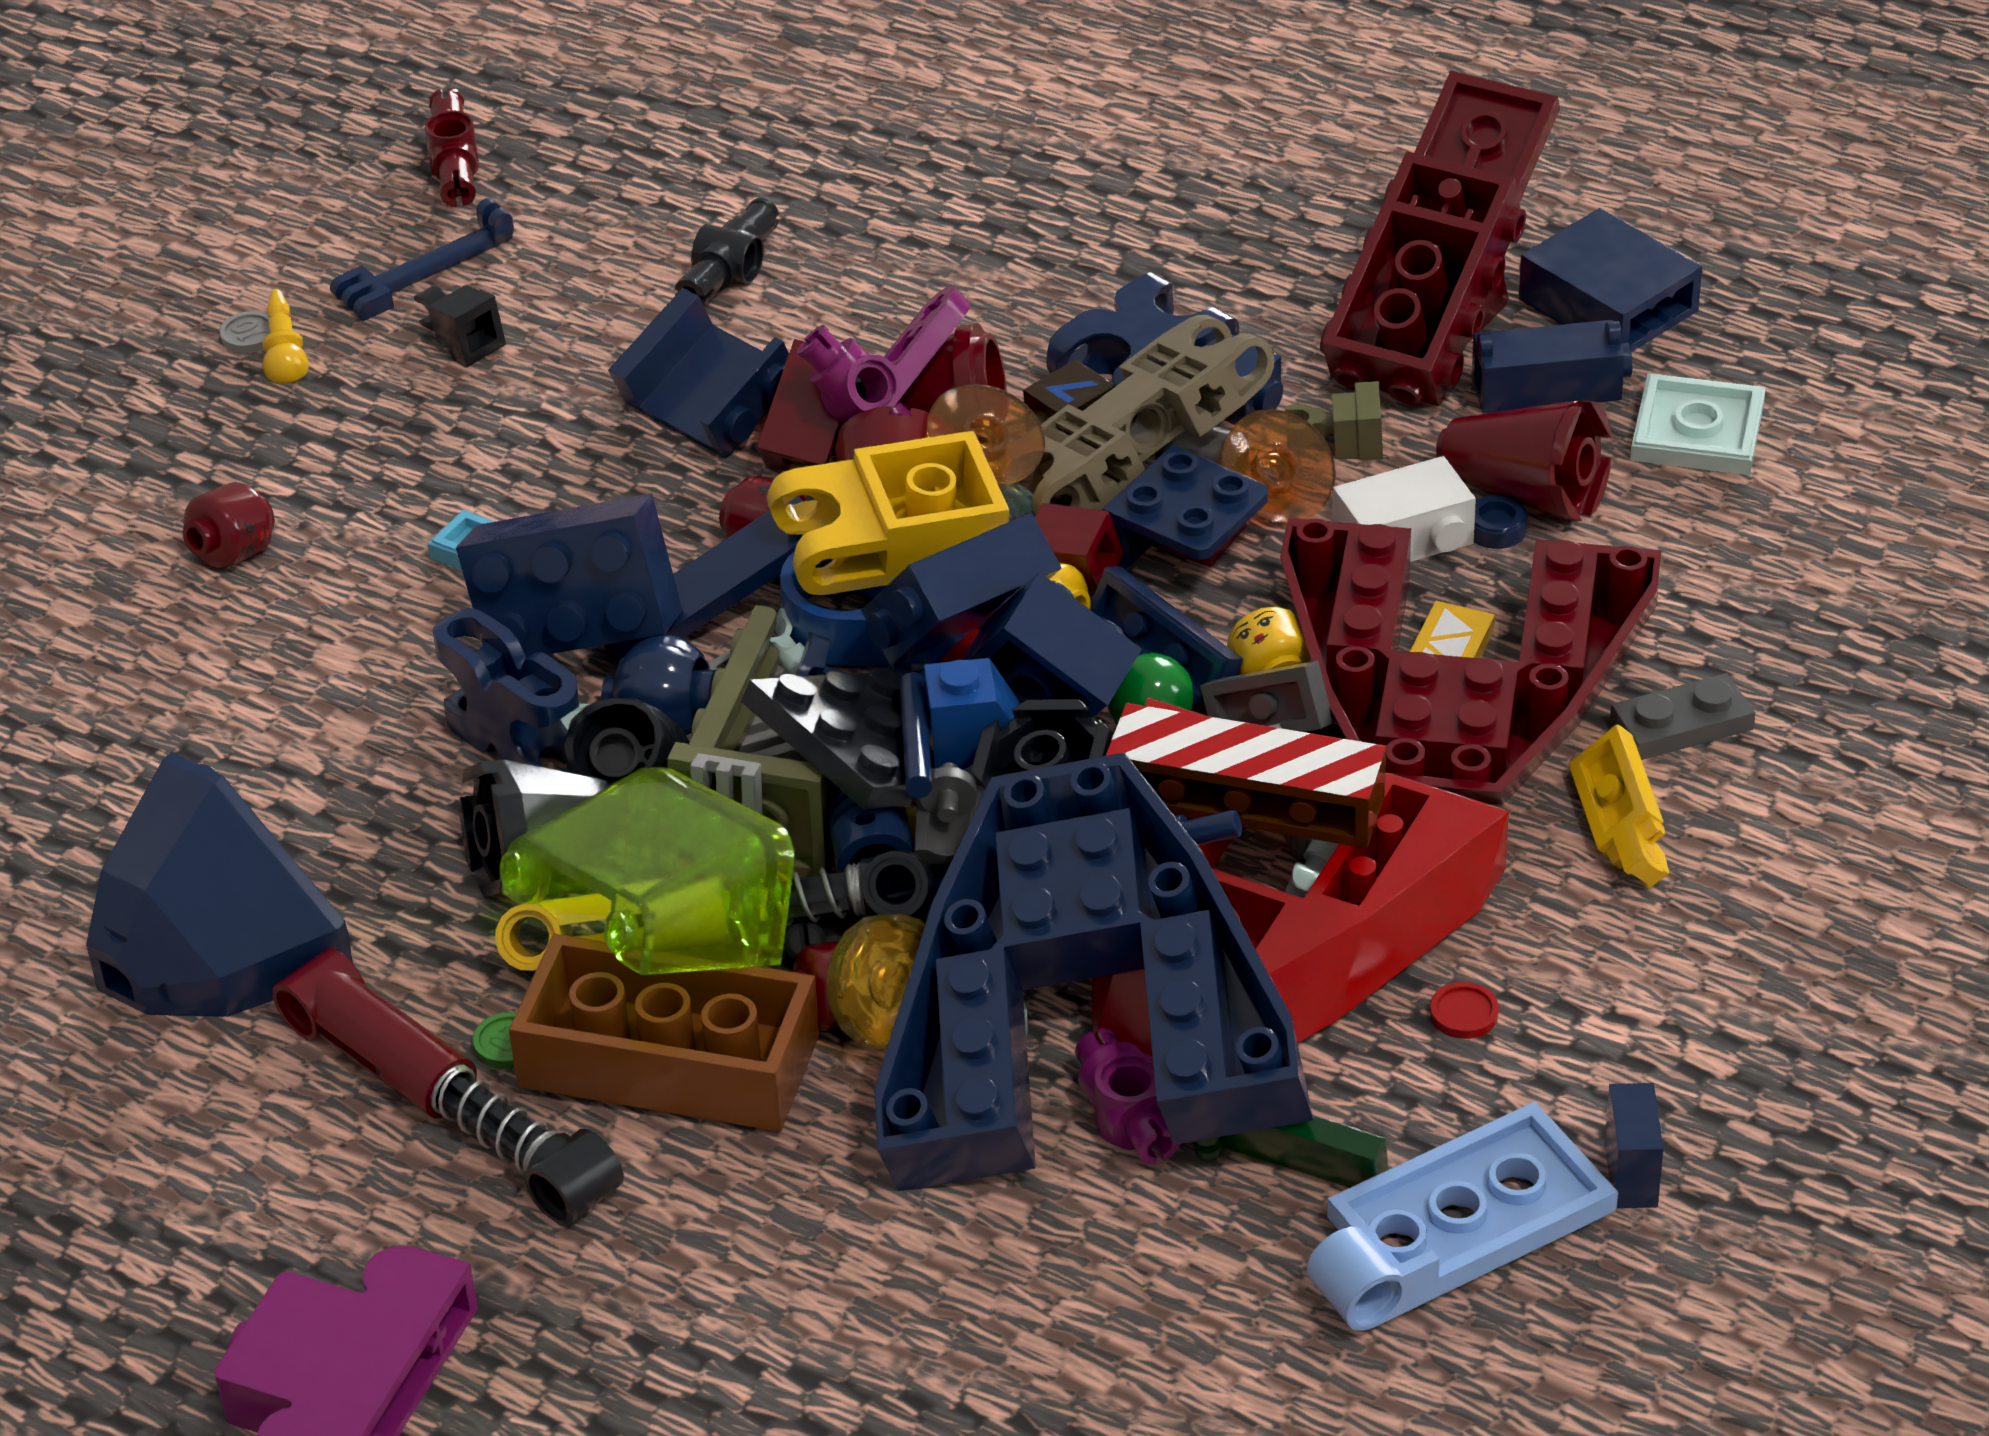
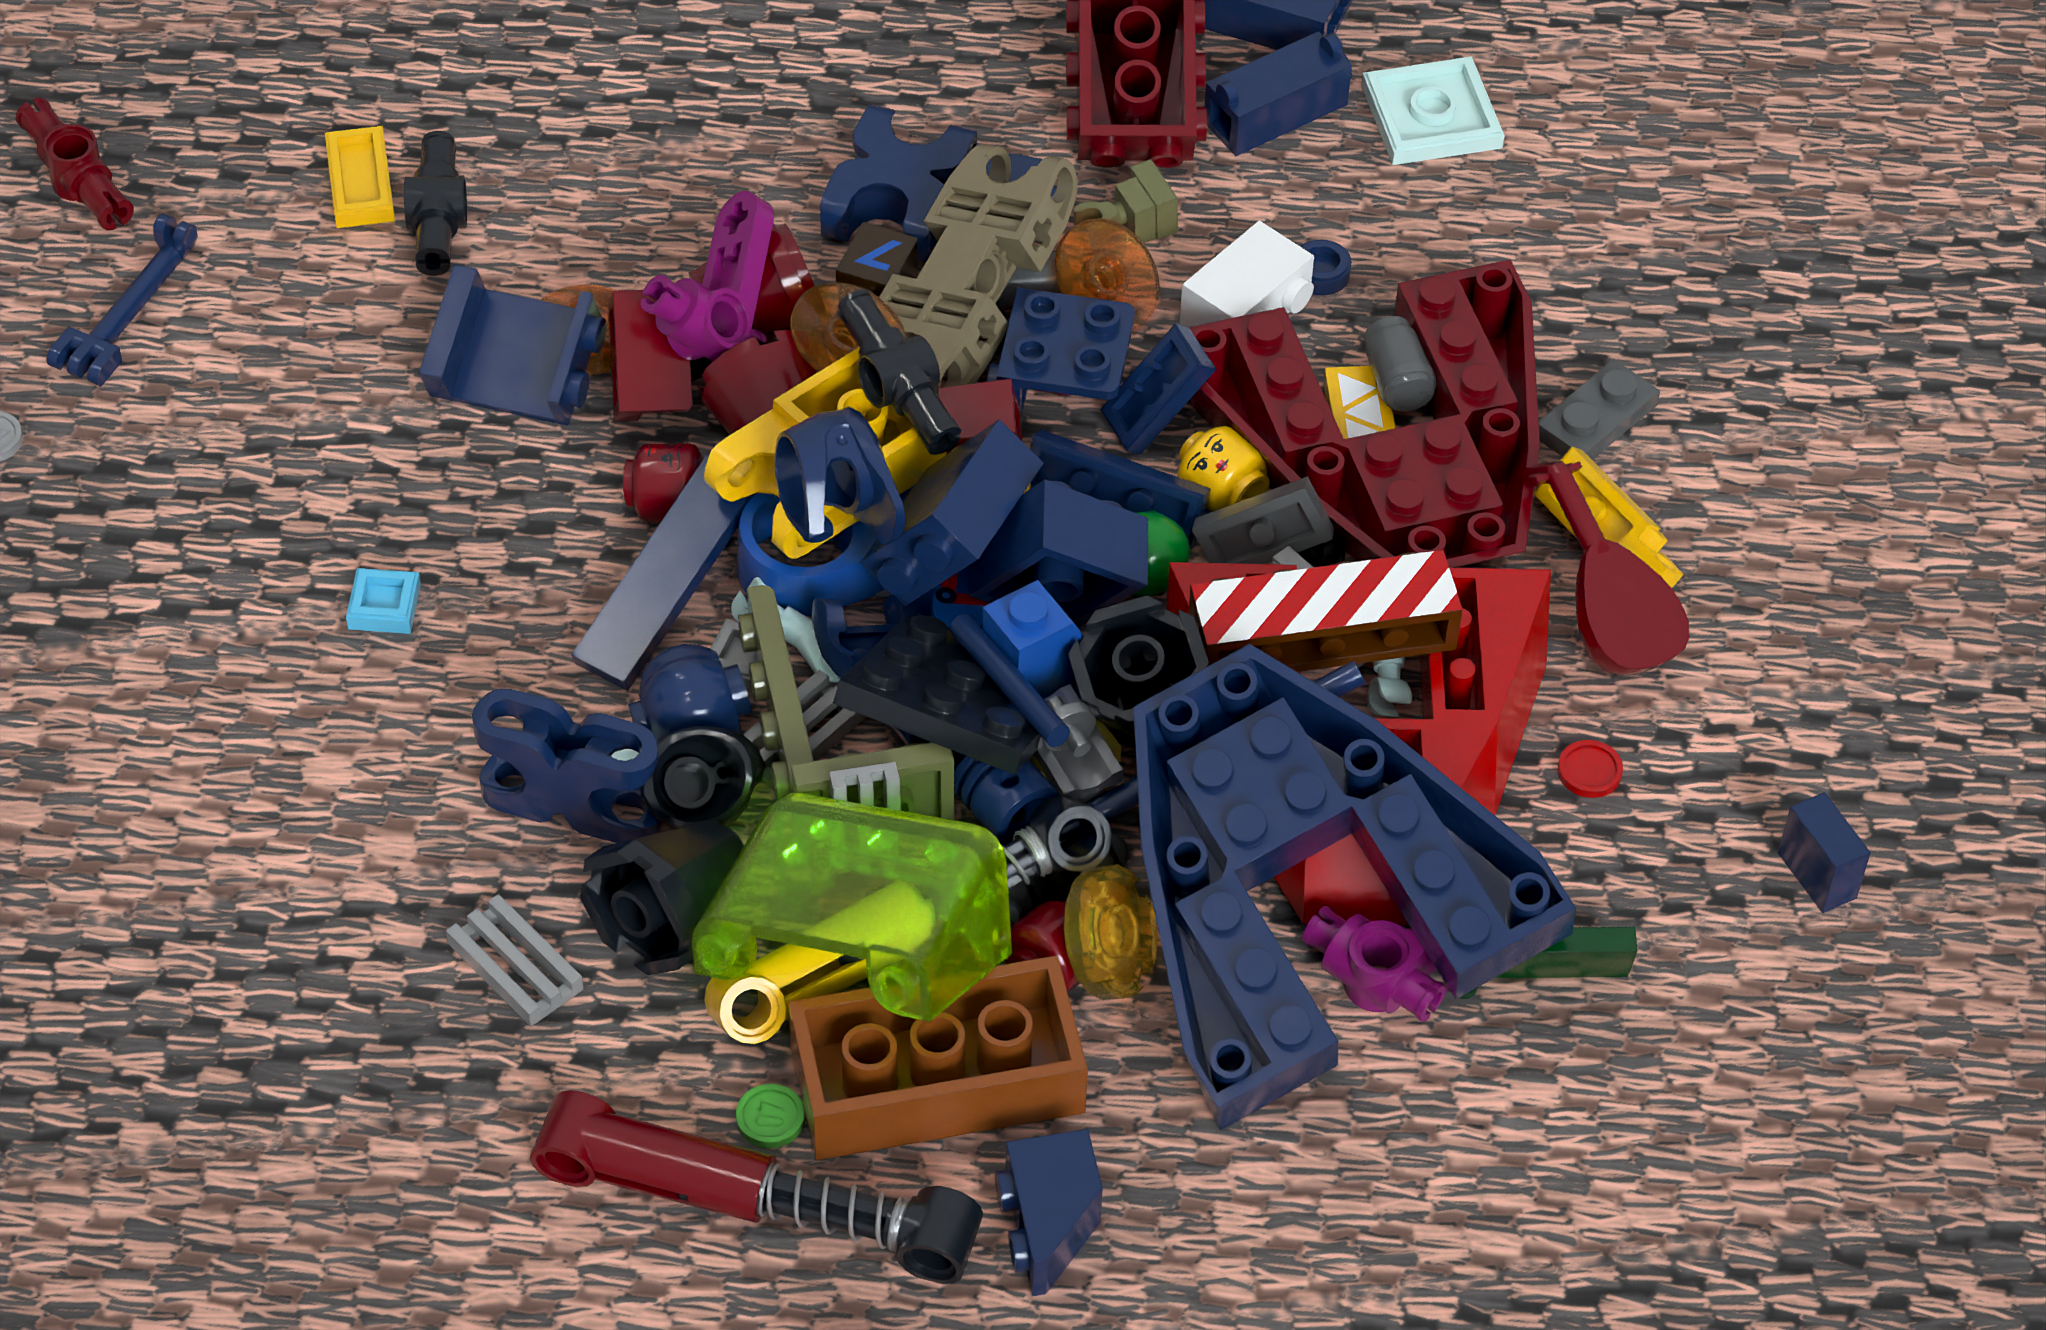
camera: 30 degrees left, 10 degrees up
dark blue brick [86,752,353,1017] -> none
dark red head [183,482,275,569] -> none
yellow bar [262,289,309,383] -> none
black piece [414,285,506,368] -> none
dark blue brick [456,493,683,658] -> none
light blue hinge [1306,1102,1618,1331] -> none
dark red cone [1436,400,1611,522] -> none
none -> yellow tile [325,126,395,228]
none -> light grey tile [446,894,584,1027]
none -> dark blue helmet [774,406,906,545]
none -> black pin [837,289,961,455]
none -> dark blue slope [995,1129,1103,1296]
none -> dark blue plate [1100,323,1216,454]
none -> dark grey piece [1364,316,1437,412]
none -> dark red piece [1521,461,1690,675]

